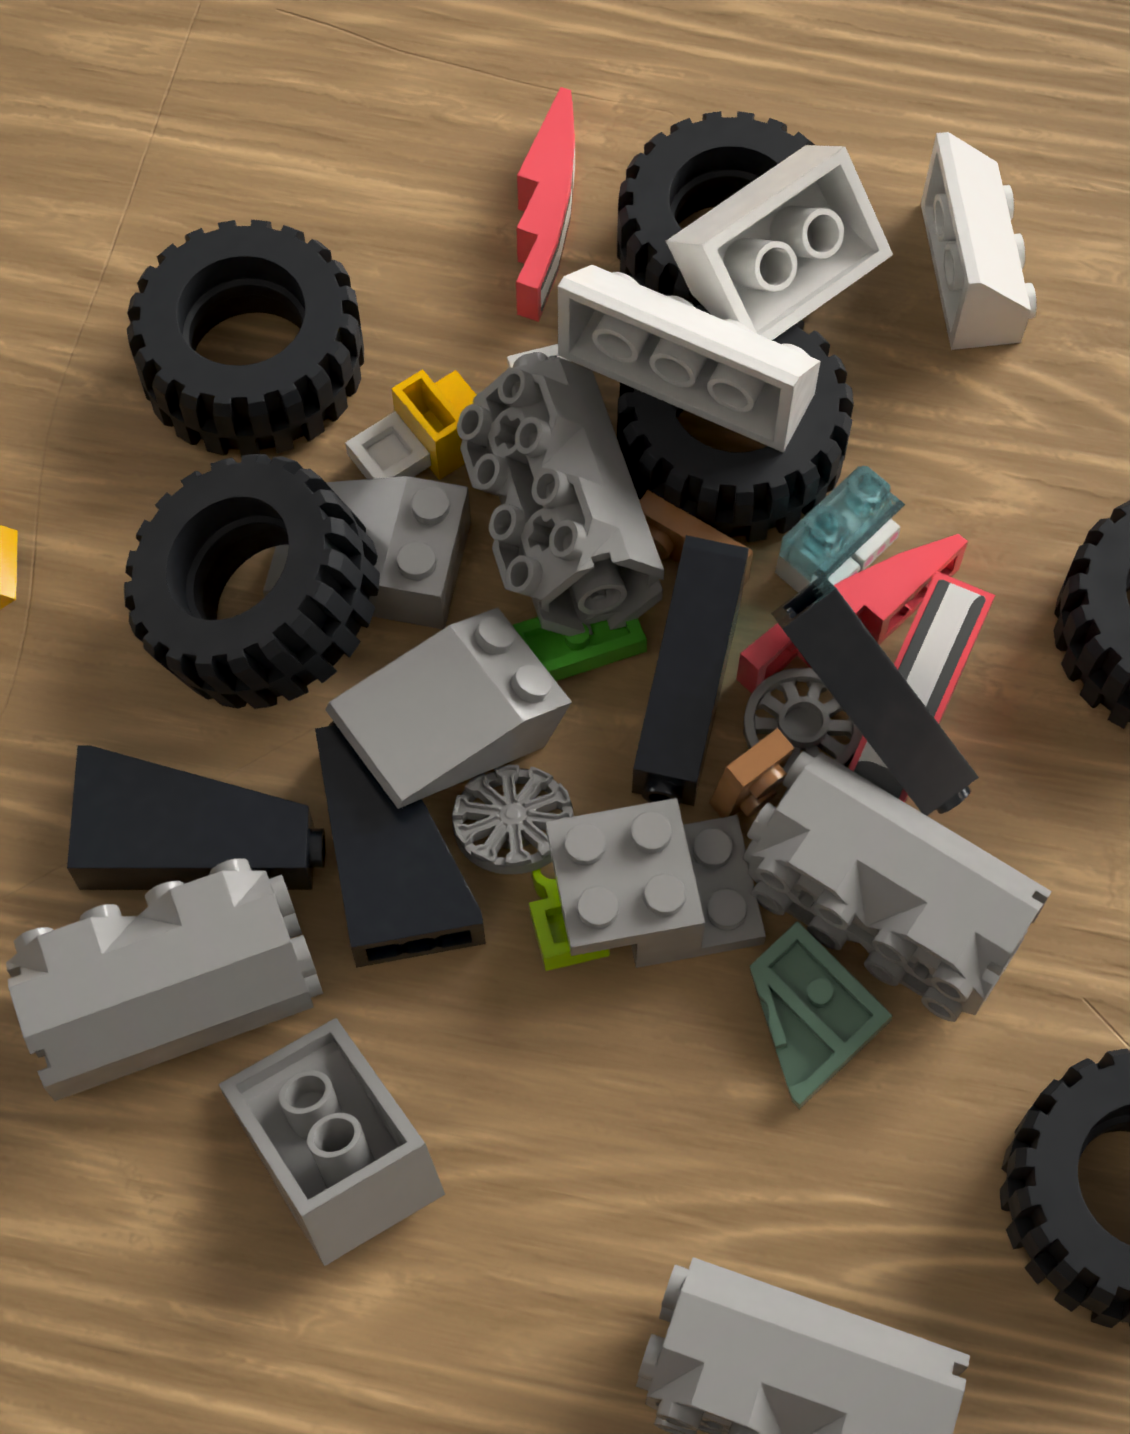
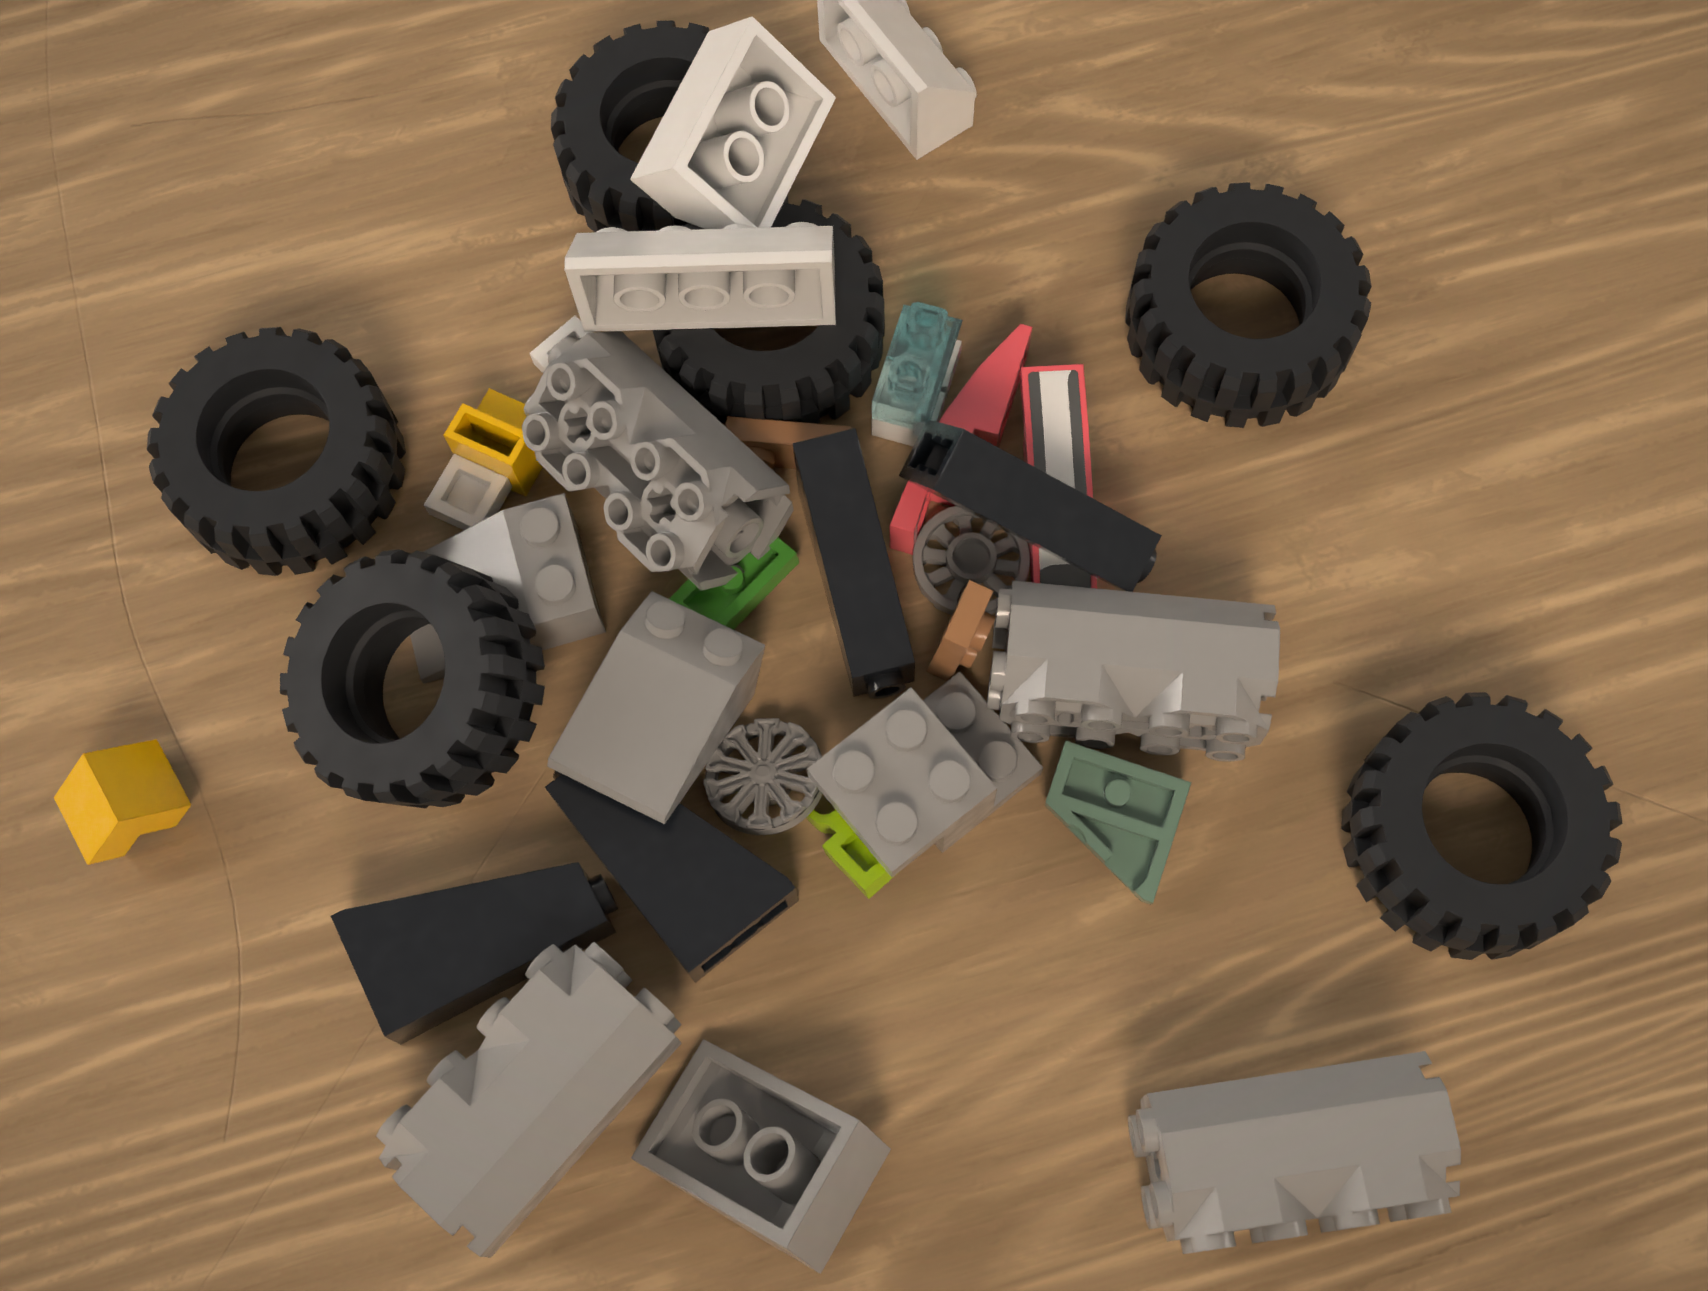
camera: 25 degrees left, 5 degrees up
coral slope [516,87,575,322] -> none

